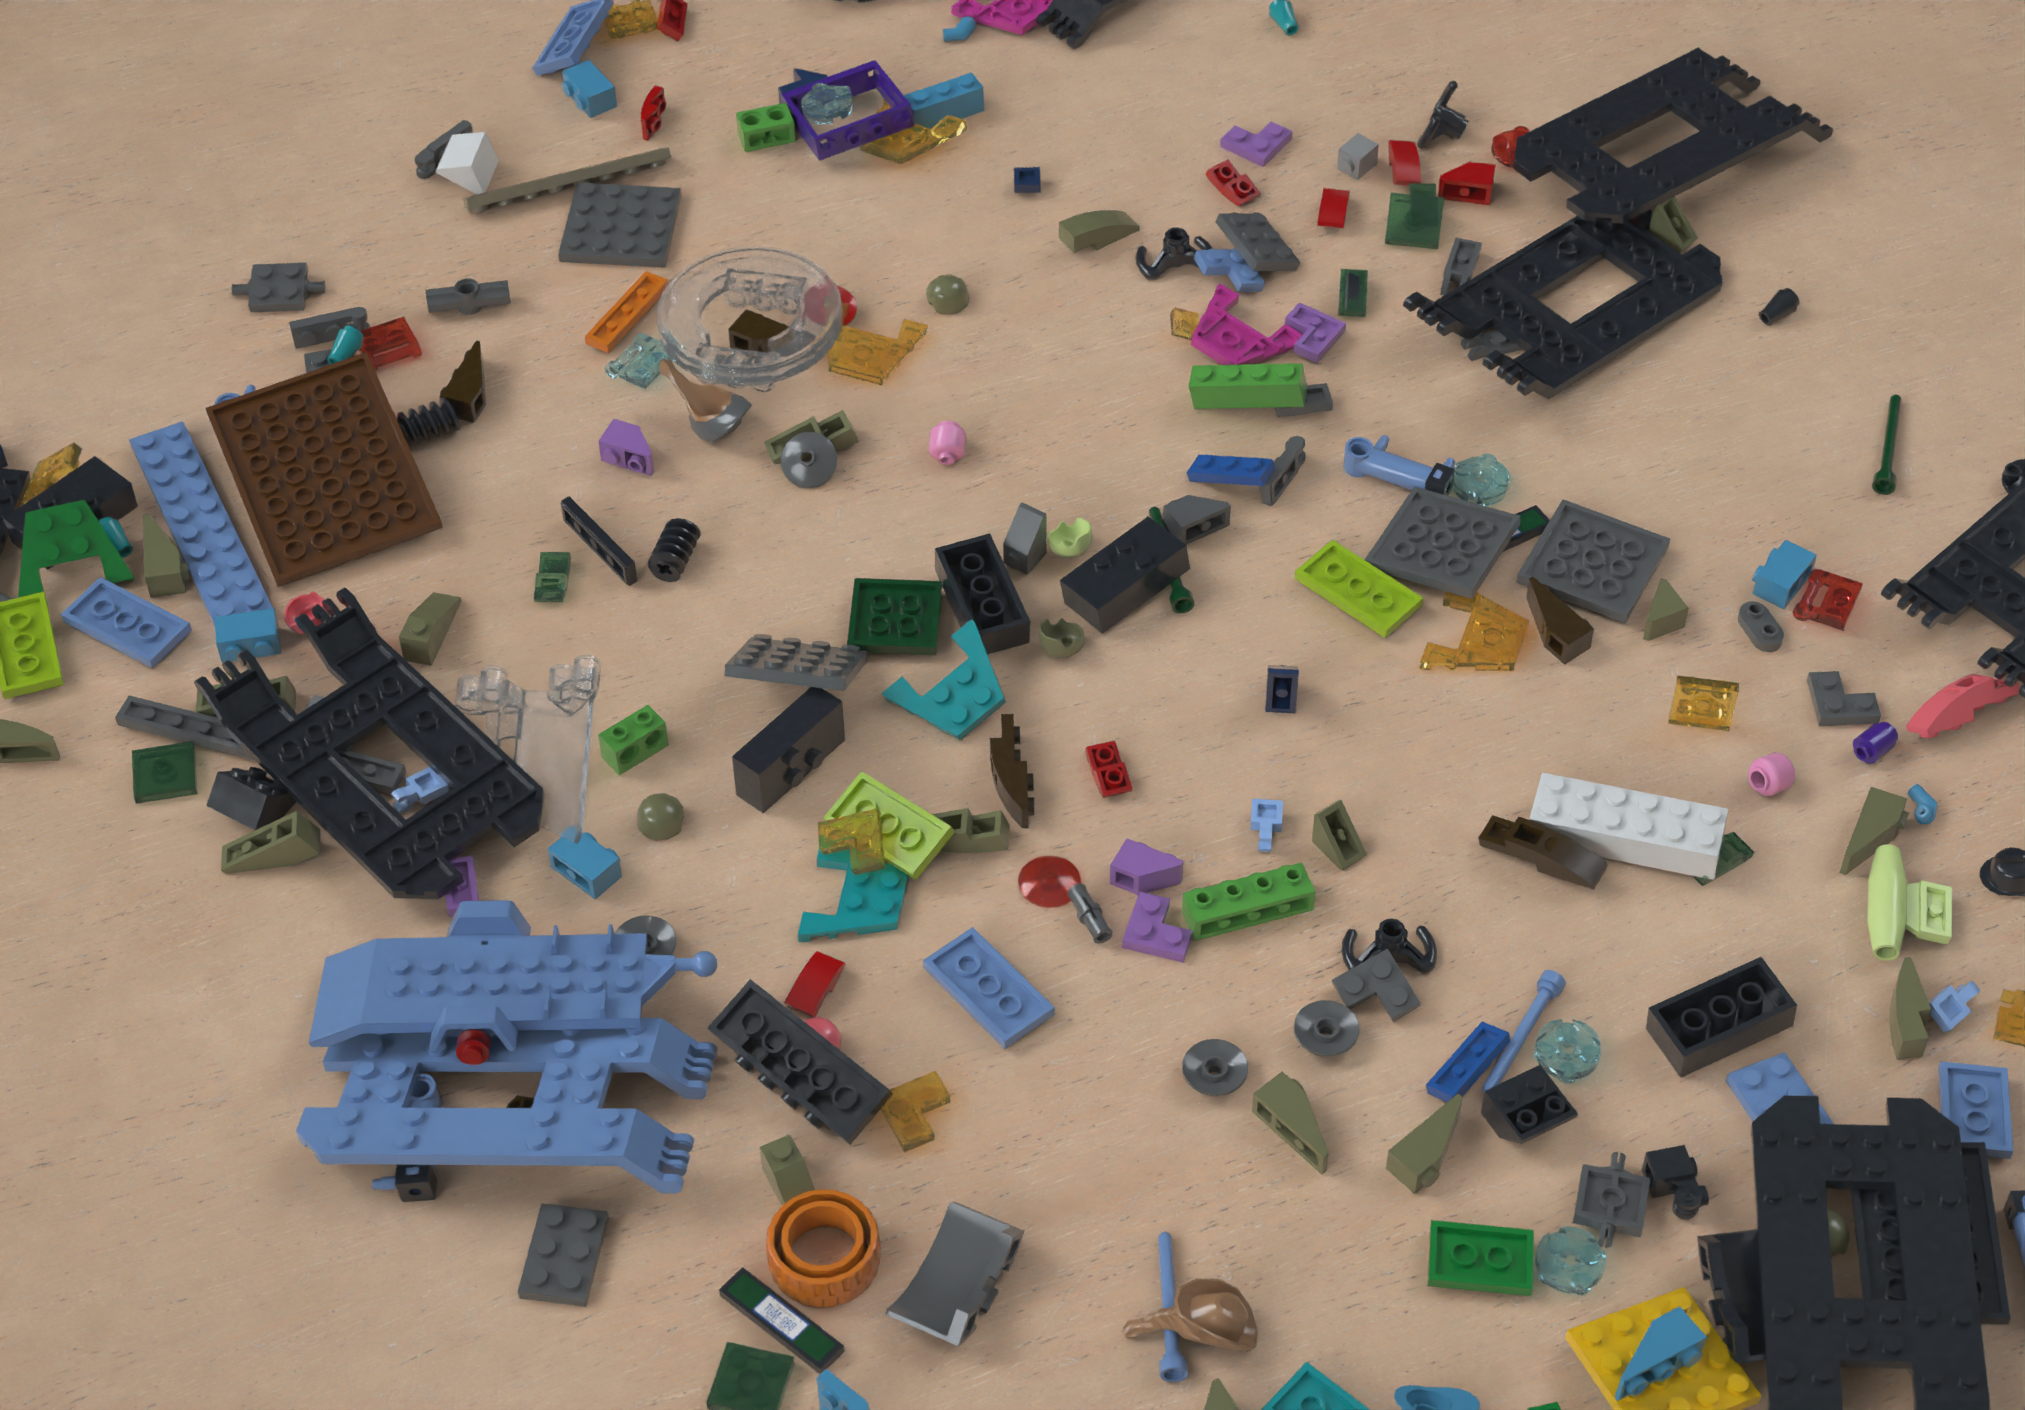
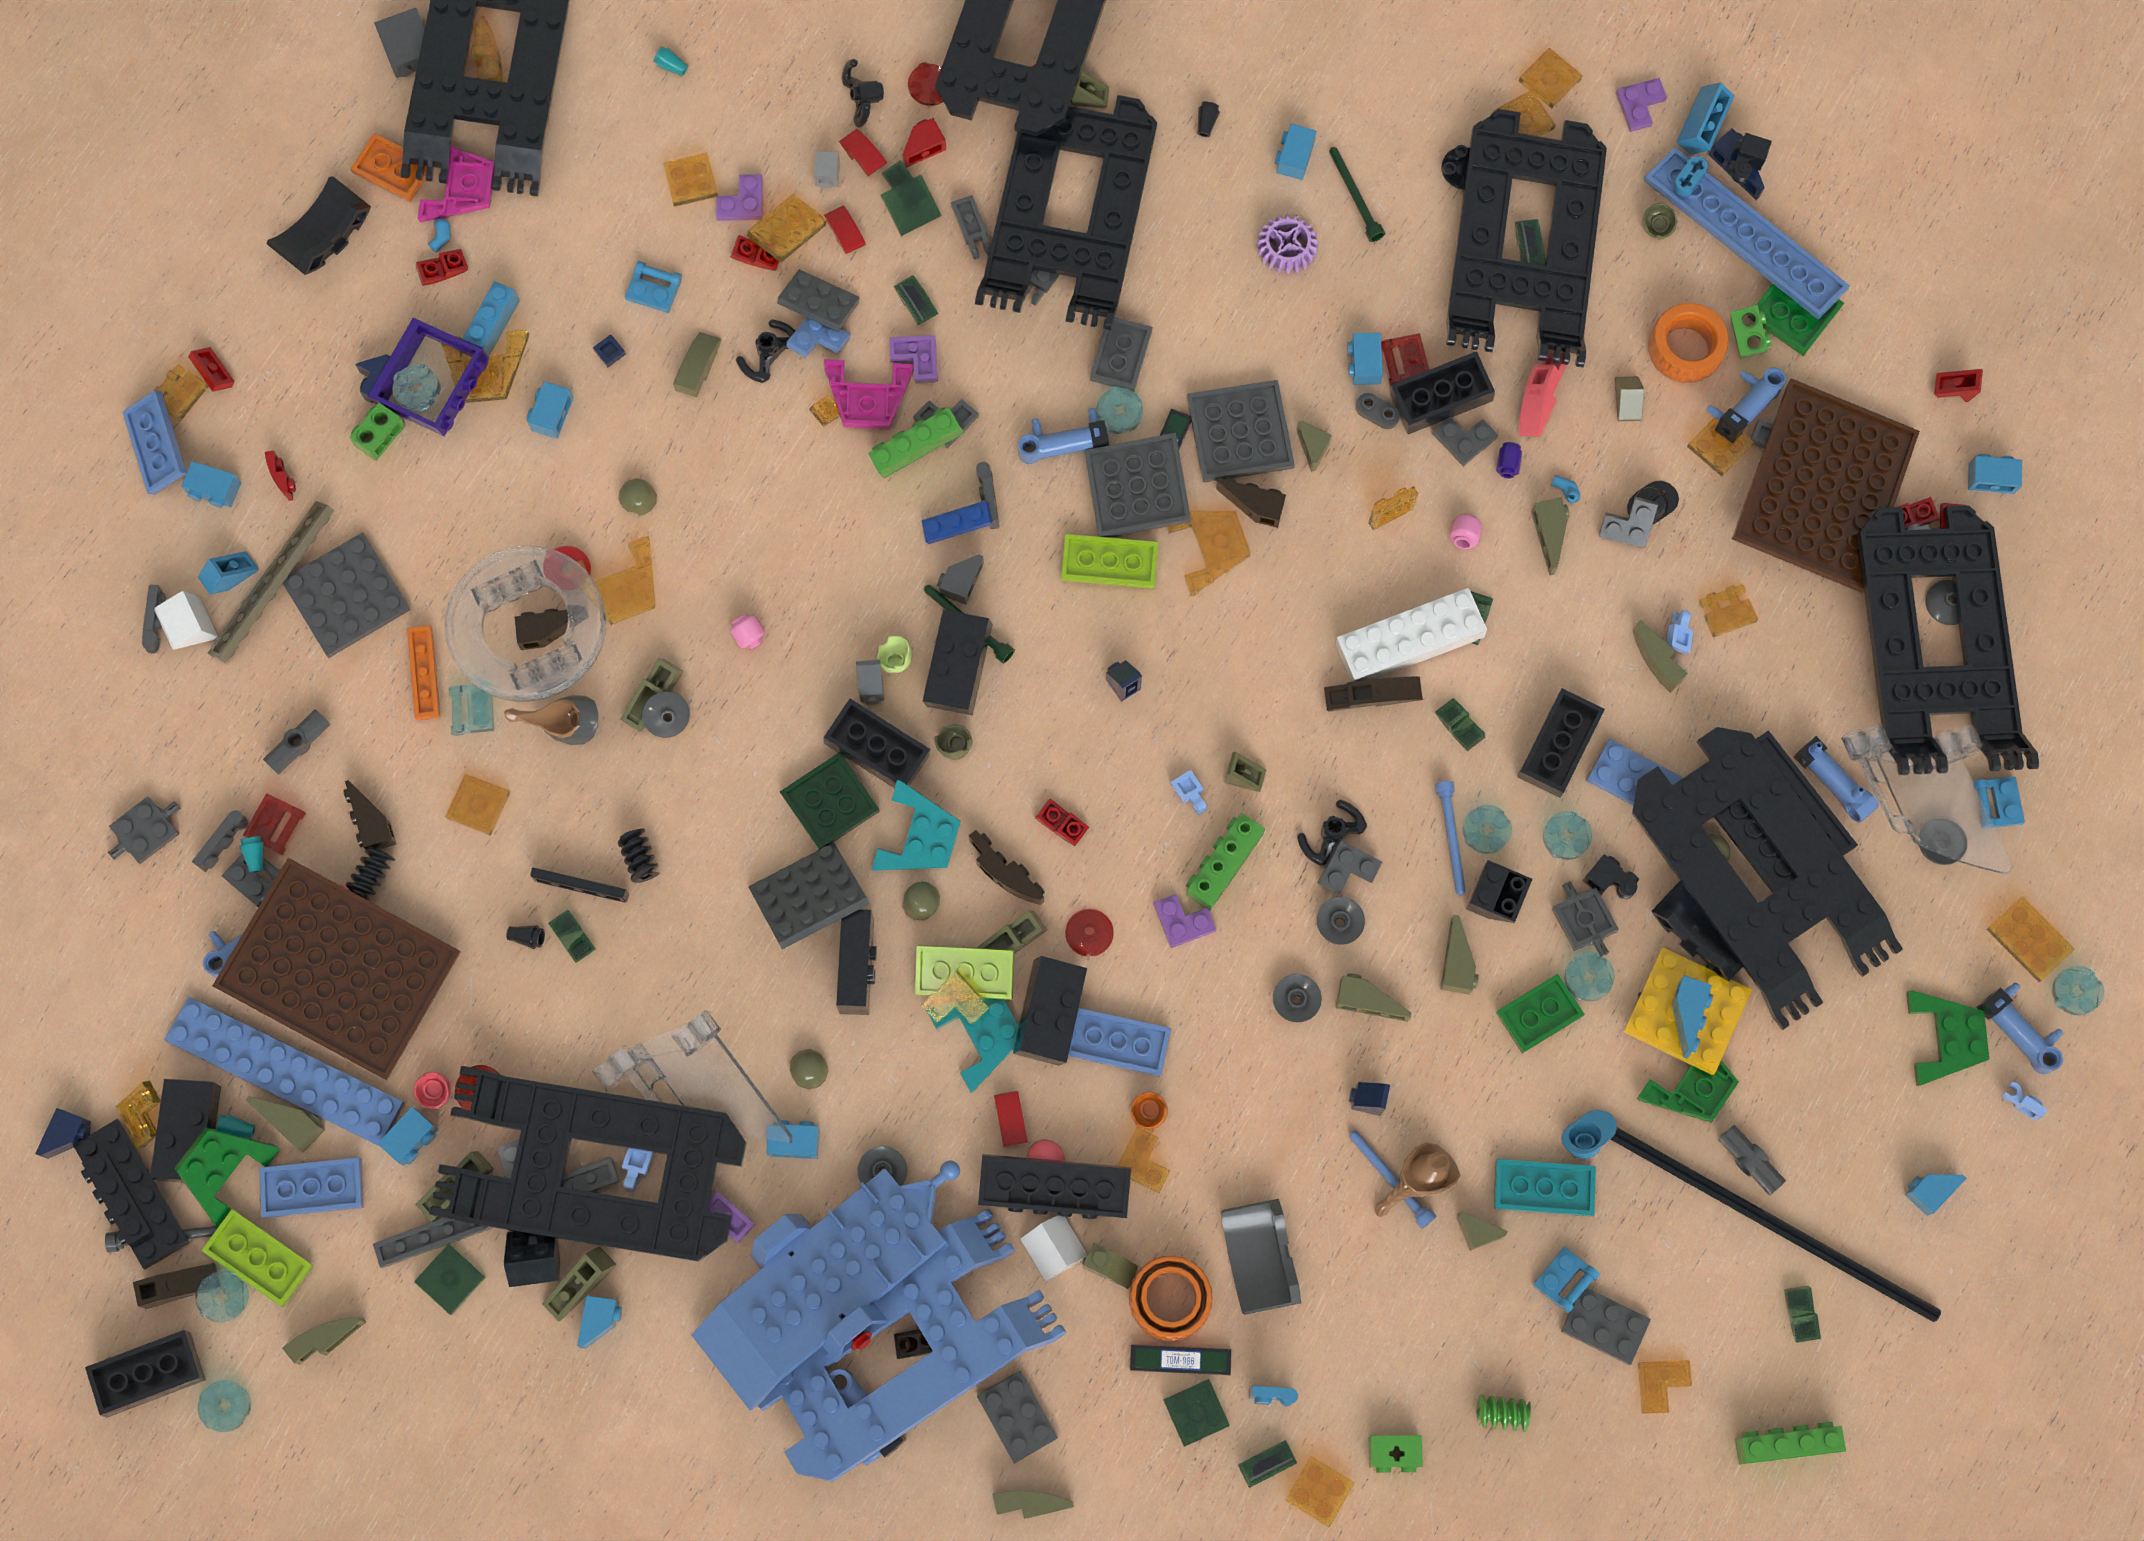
camera: 40 degrees left, 25 degrees up
olive slope [399,592,462,666] -> none
medium lavender slope [598,419,654,476] -> none
bright green brick [598,705,669,776] -> none
dark grey pin [1067,883,1112,944] -> none
medium lavender slope [1110,838,1183,895] -> none
blue plate [1426,1021,1511,1102] -> none
yellowish green plate [1867,844,1952,961] -> none
medium blue plate [1938,1061,2013,1159] -> none
none -> dark azure slope [198,551,258,595]
none -> red slope [416,249,468,286]
none -> clear yellow plate [445,774,510,836]
none -> black cone [506,925,545,949]
none -> dark azure brick [527,381,573,439]
none -> dark azure slope [577,1296,622,1349]
none -> dark azure plate [625,261,682,313]
none -> clear yellow plate [663,153,718,207]
none -> clear yellow plate [747,194,827,263]
none -> olive hair [902,881,940,920]
none -> olive slope [992,1491,1074,1519]
none -> black brick [1013,956,1087,1066]
none -> white slope [1020,1215,1088,1282]
none -> dark grey plate [1090,317,1153,392]
none -> orange hair [1130,1092,1168,1130]
none -> lavender gear [1257,213,1319,275]
none -> dark azure brick [1274,124,1317,180]
none -> dark blue slope [1349,1082,1390,1116]
none -> black brick [1390,351,1495,434]
none -> clear green slope [1435,698,1485,751]
none -> clear light blue plate [1543,811,1592,860]
none -> plate [1599,497,1658,548]

